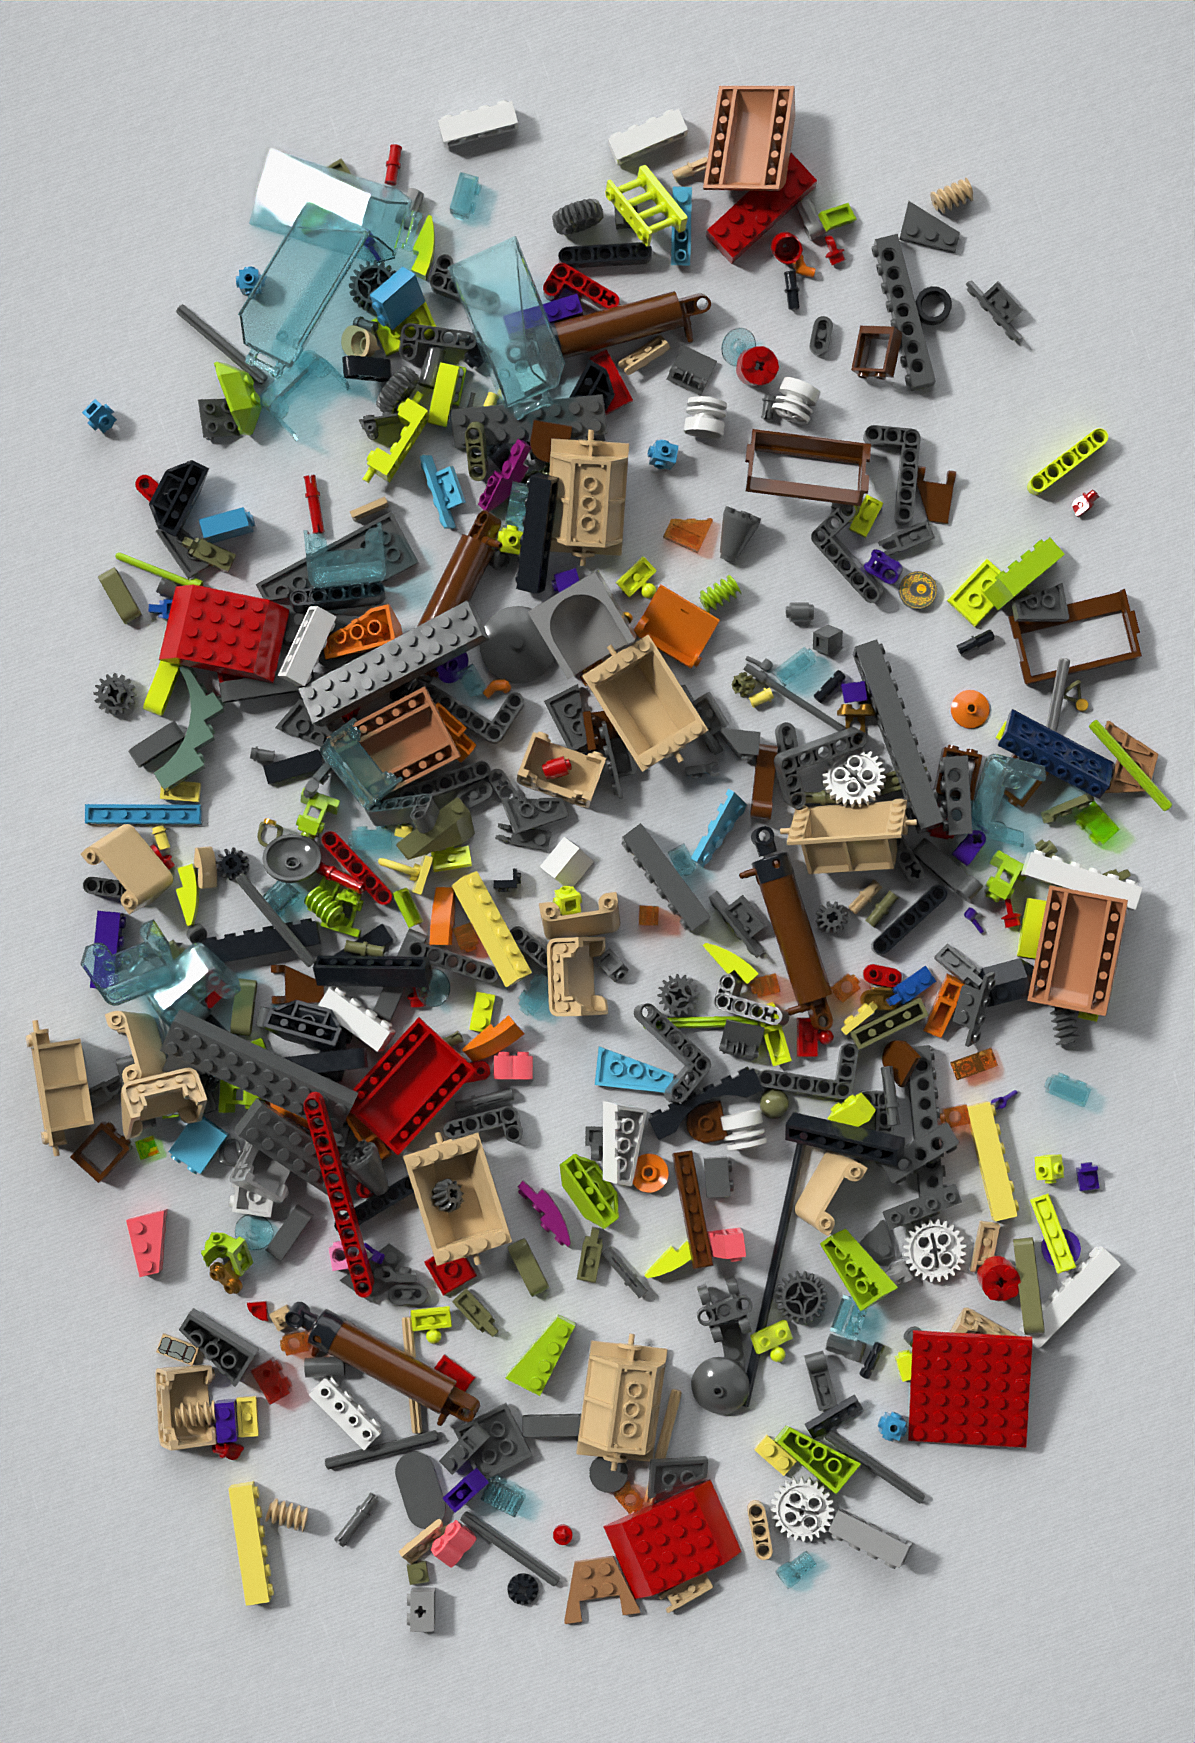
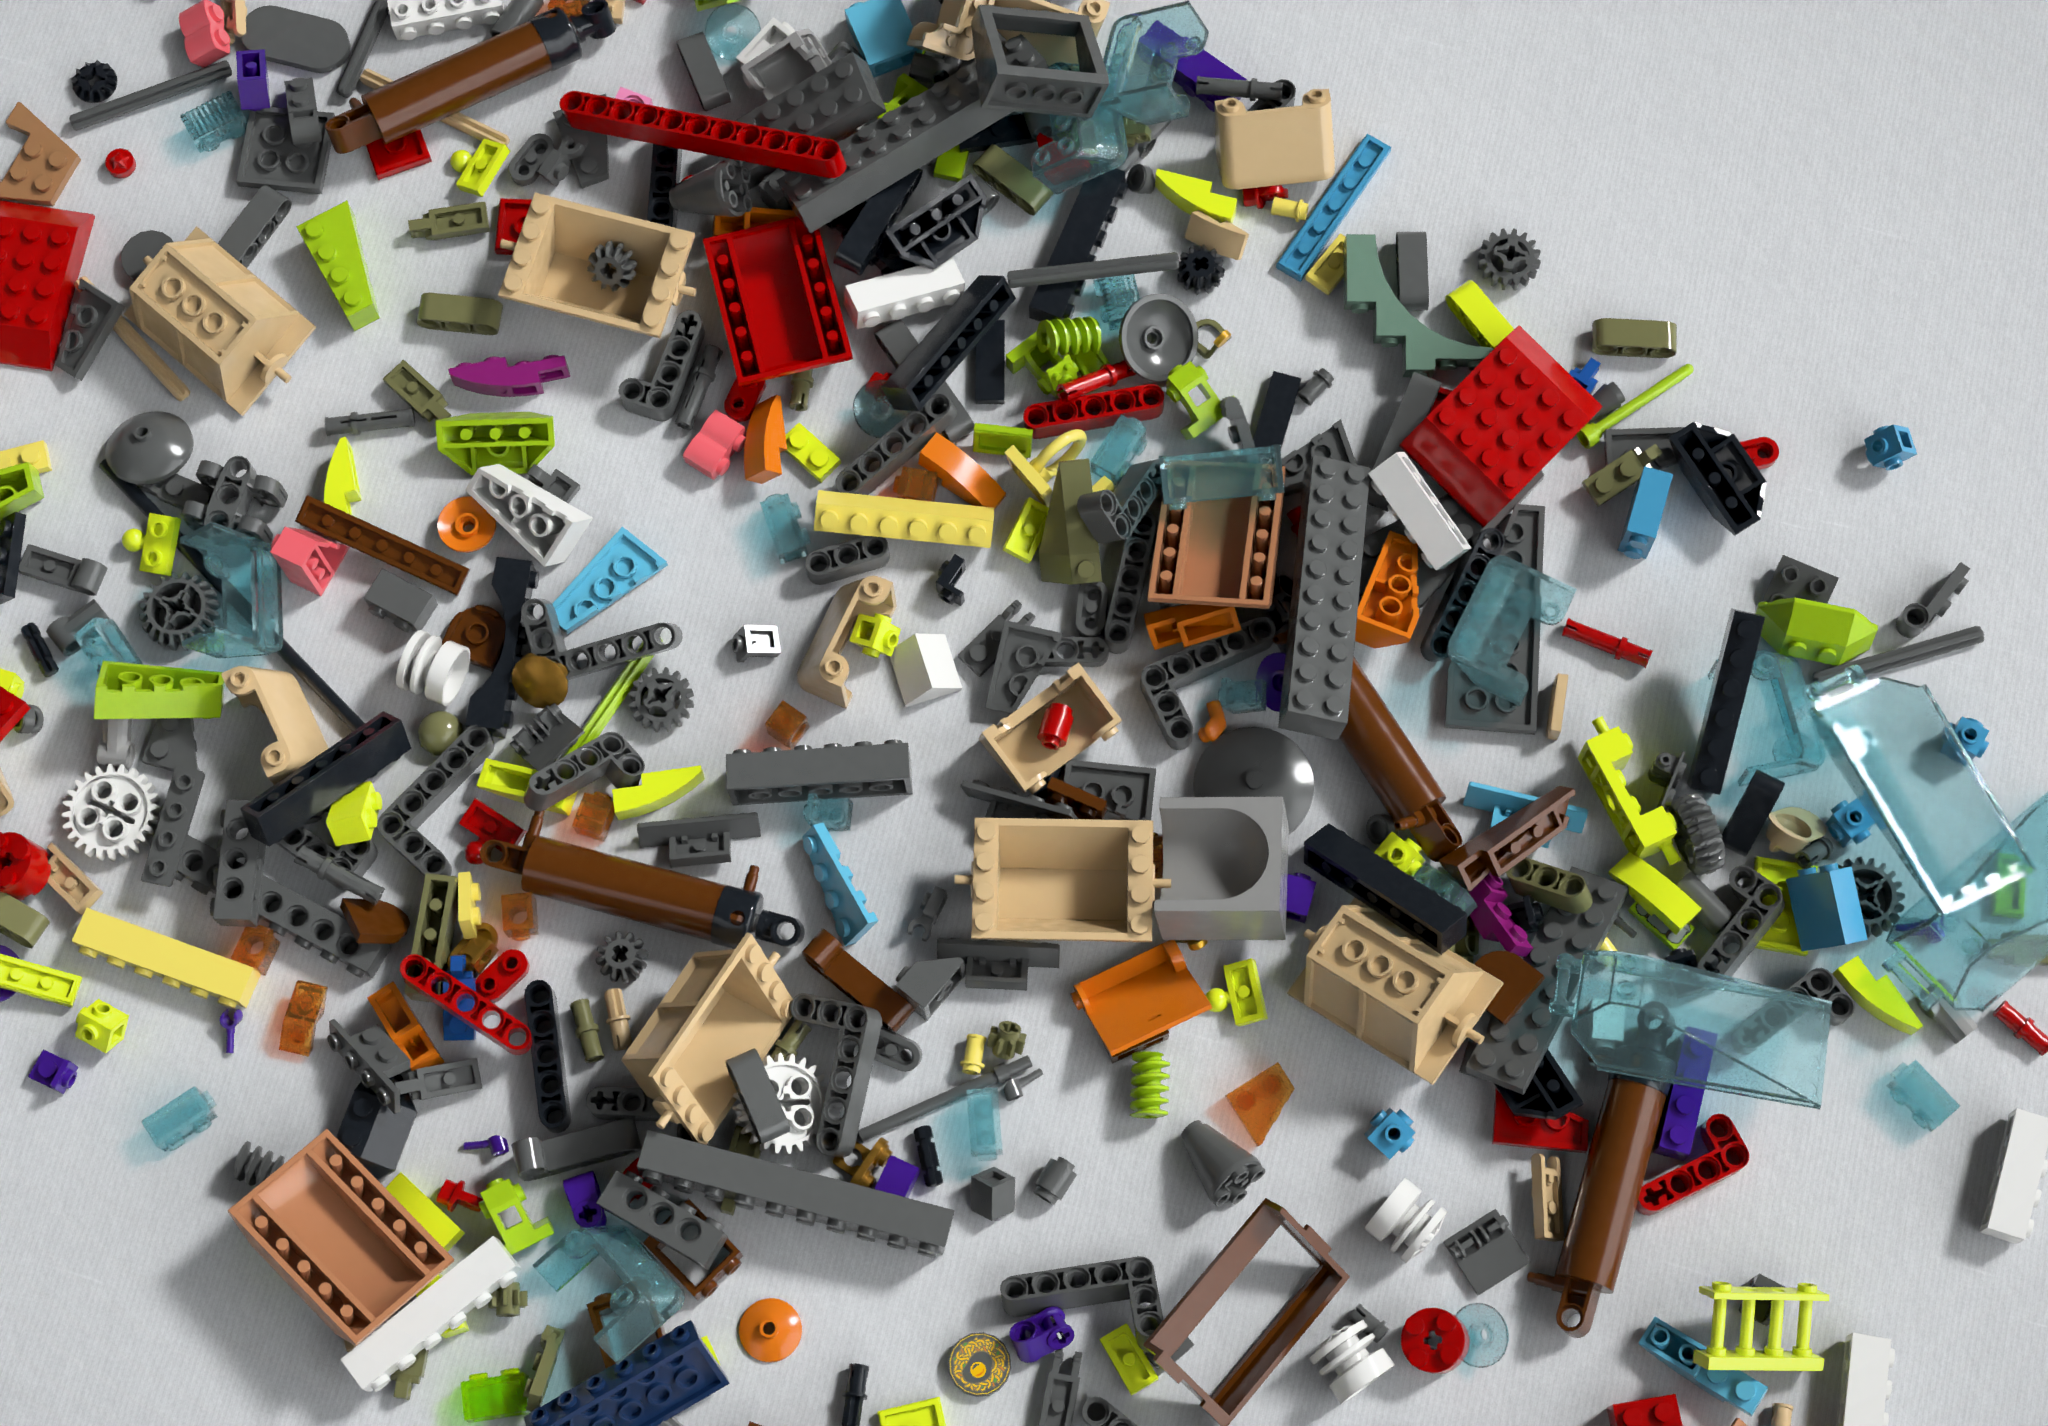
camera: 125 degrees right, 15 degrees down
reddish brown flag [271,965,324,1004] -> none
olive pin [344,940,385,956] -> none
dark purple hand [364,1243,385,1264] -> none
tan windscreen [547,937,608,1017] -> none
dark grey gear [552,198,604,235] -> none
black beam [558,242,652,269] -> none
clear orange brick [614,1480,644,1514] -> none
none -> clear light blue windscreen [180,522,283,659]
none -> red beam [400,954,532,1055]
none -> pearl gold dish [512,653,568,709]
none -> dark grey beam [725,1048,791,1144]
none -> dark grey windscreen [971,5,1109,118]
none -> dark grey pin [1196,76,1283,101]
none -> reddish brown wedge [1439,786,1576,892]
none -> black brick [1687,608,1765,795]
none -> dark azure brick [1825,798,1876,848]
none -> dark grey plate [1896,562,1970,638]

